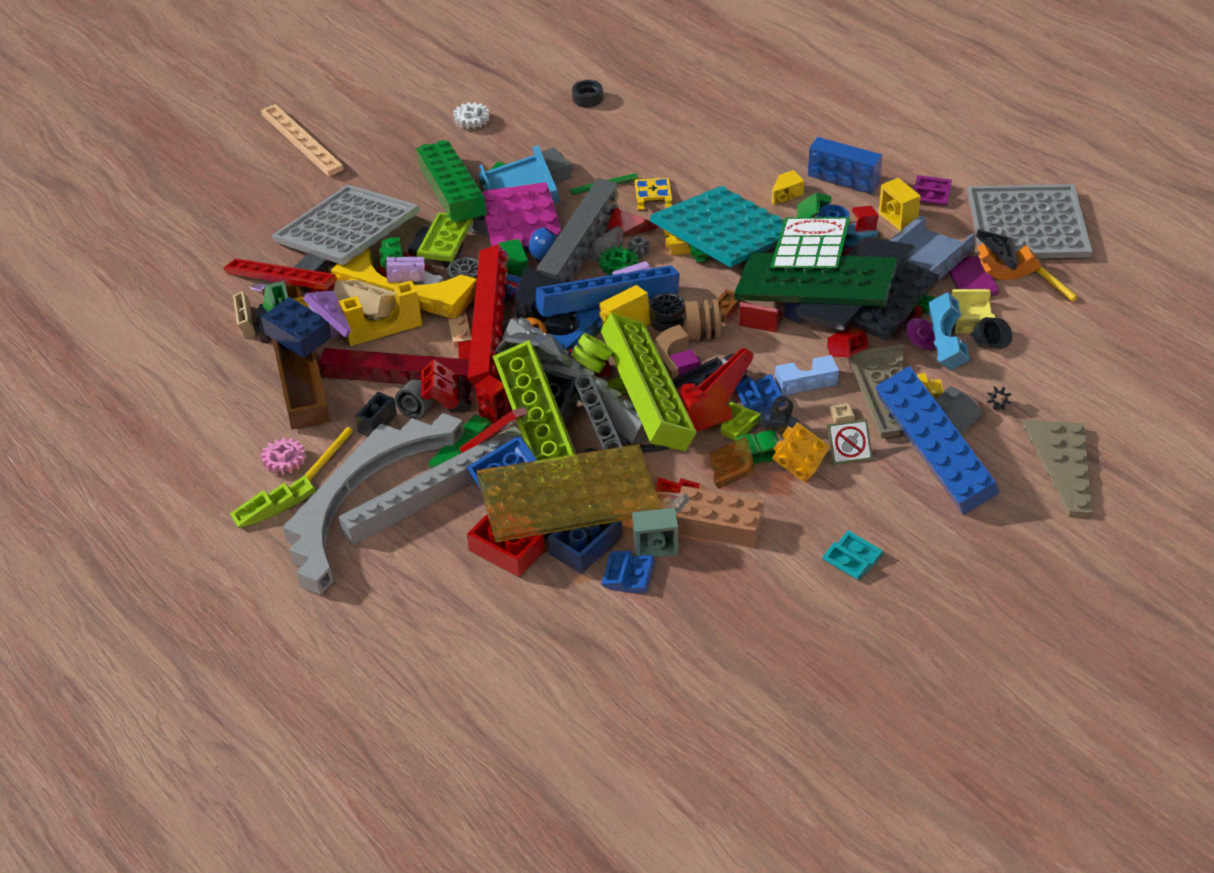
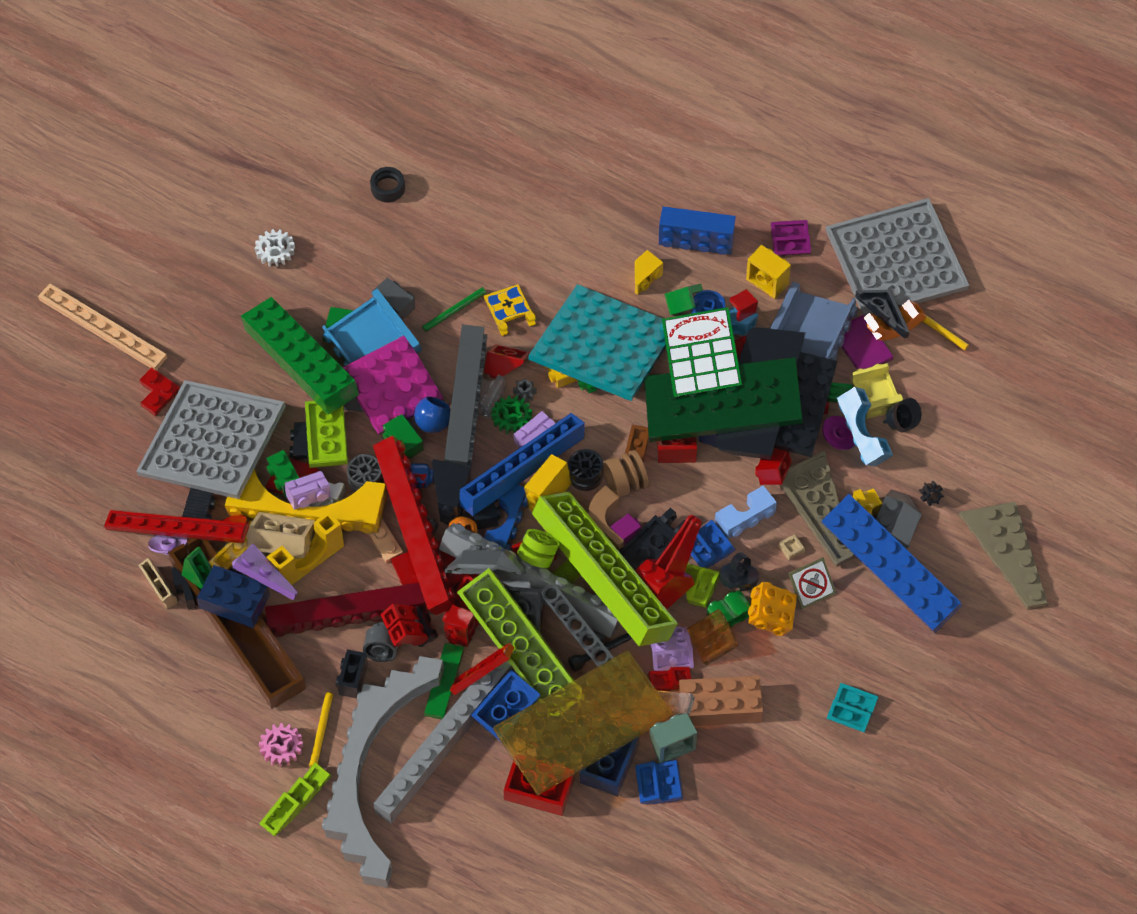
camera: 20 degrees left, 15 degrees up
none -> red plate [139,367,180,416]
none -> lavender bracket [650,627,694,671]

